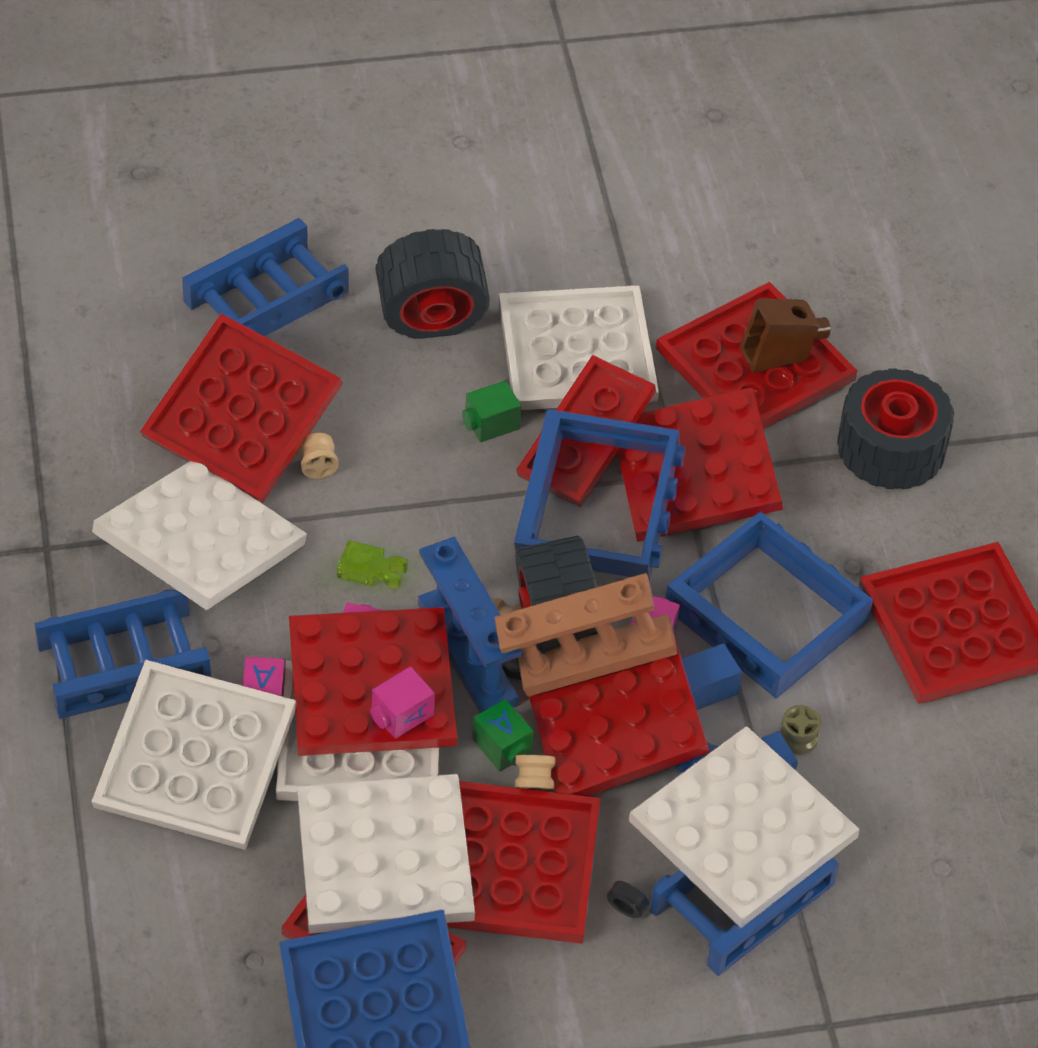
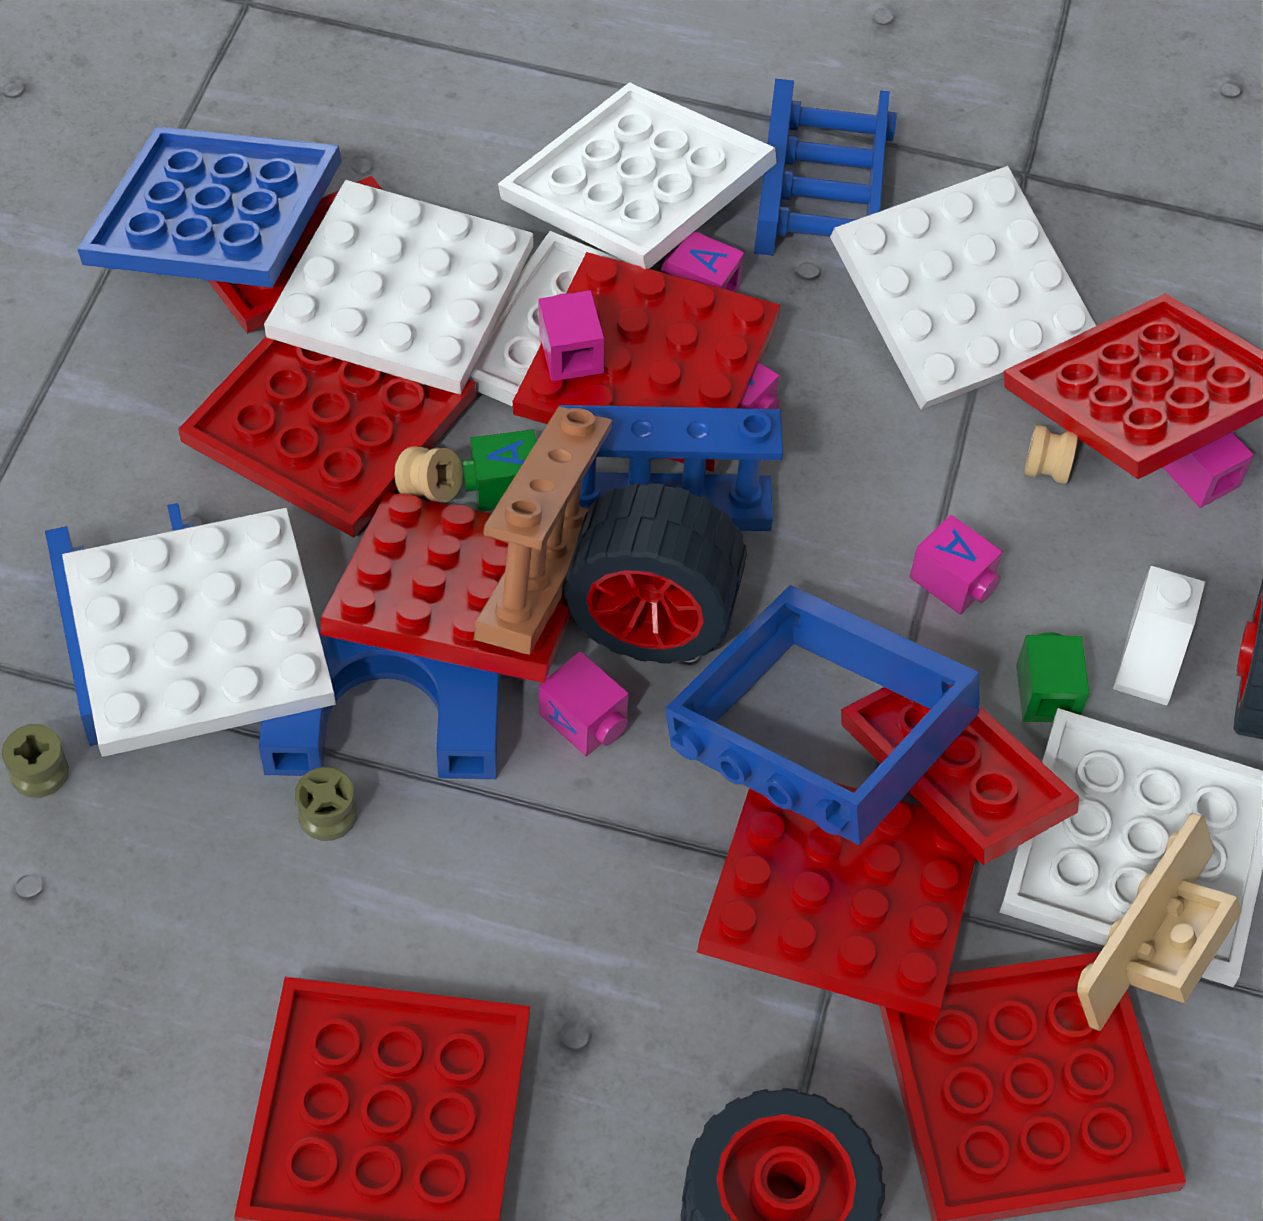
camera: 115 degrees right, 5 degrees up
clear neon green plate [337,540,408,588] -> none
black tile [607,881,649,918] -> none
blue window [665,512,873,698] -> none
reddish brown torso [740,299,831,373] -> none
none -> olive wheel [2,724,69,798]
none -> dark pink brick [909,514,1003,615]
none -> tan bracket [1077,813,1241,1031]
none -> white slope [1113,566,1205,706]

